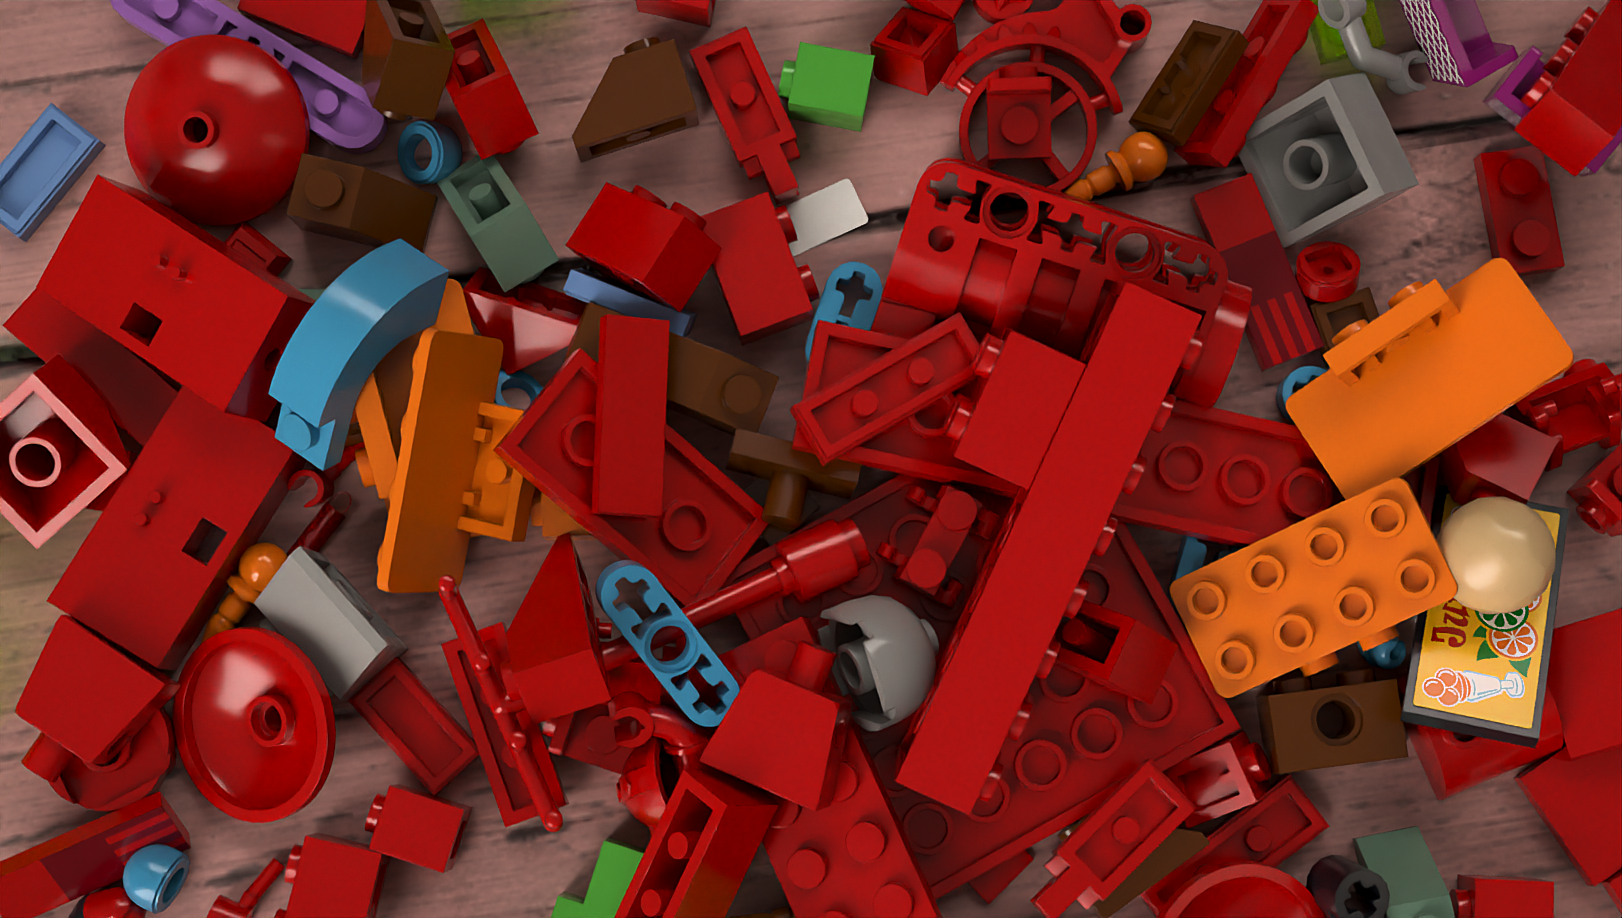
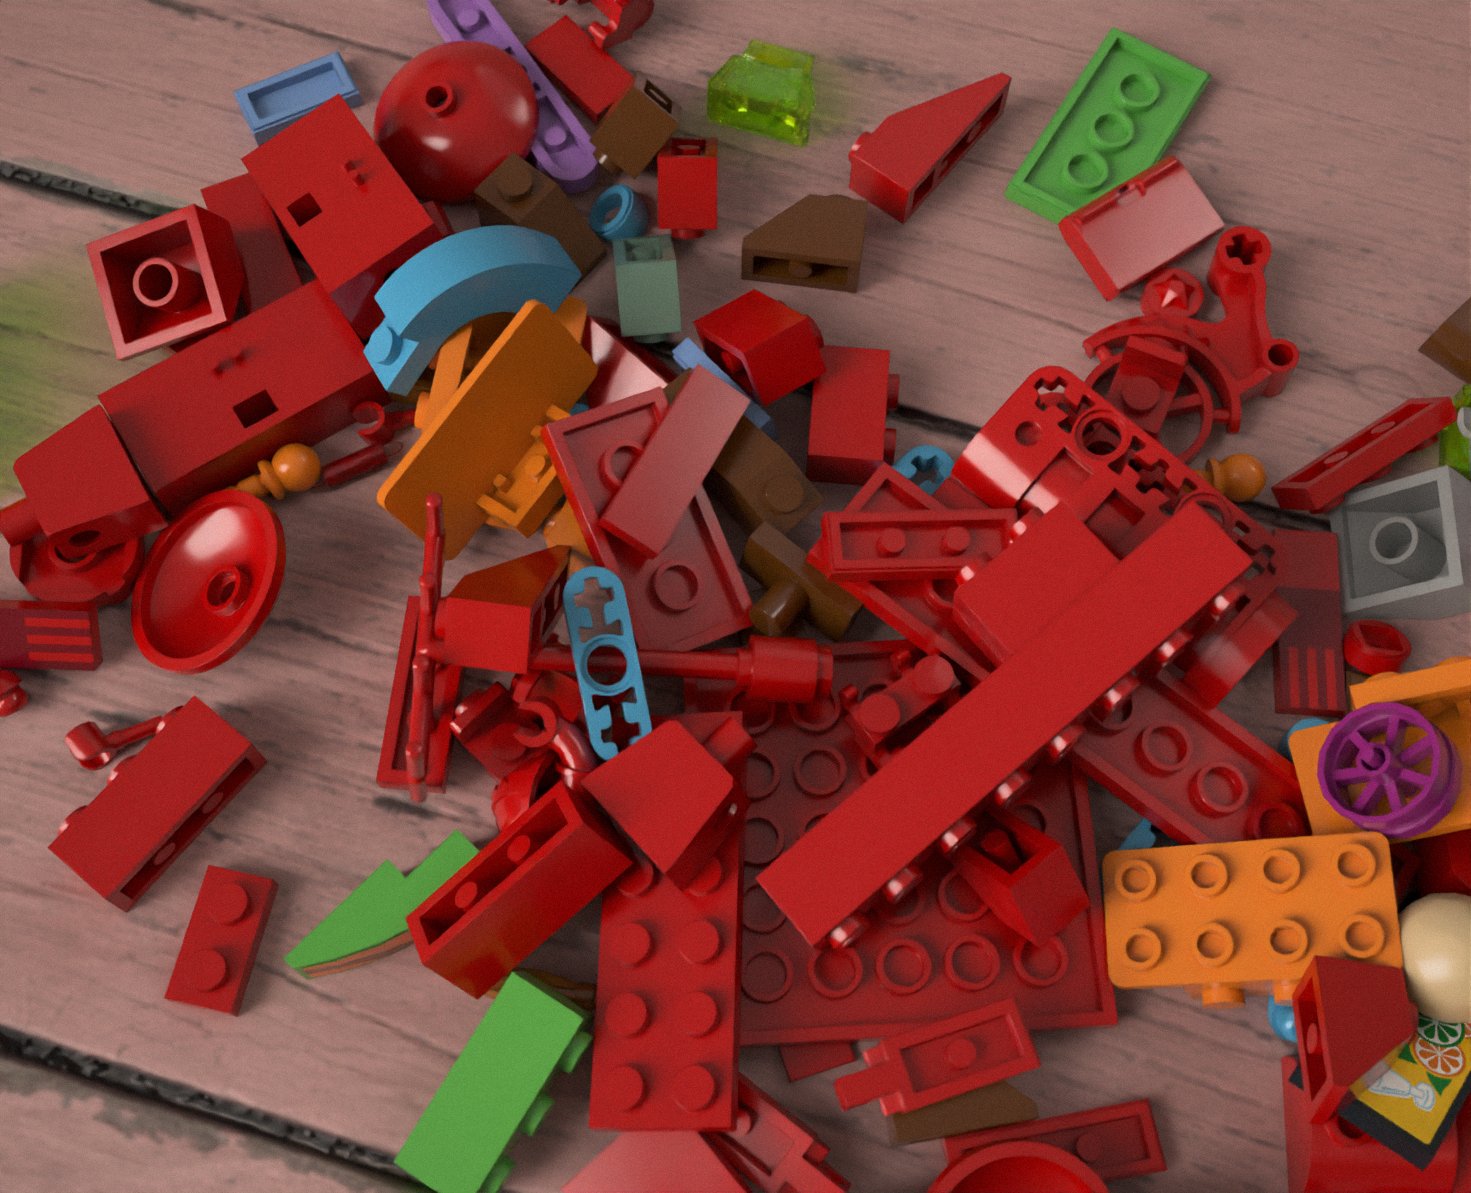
camera: 30 degrees right, 15 degrees down
dark azure piece [123,844,190,914] -> none
light grey slope [254,546,409,700] -> none
red tile [348,657,480,796] -> none
red brick [365,784,473,873] -> none
red hinge [689,26,801,205] -> none
bright green brick [778,42,875,132] -> none
white sticker [786,179,868,257] -> none
light grey cylinder [817,595,939,732] -> none
red slope [870,7,959,96] -> none
reddish brown plate [1128,20,1249,147] -> none
red bracket [1163,730,1271,829] -> none
reddish brown brick [1255,668,1408,774] -> none
none -> red slope [1292,955,1418,1127]
none -> magenta wheel [1317,702,1463,839]

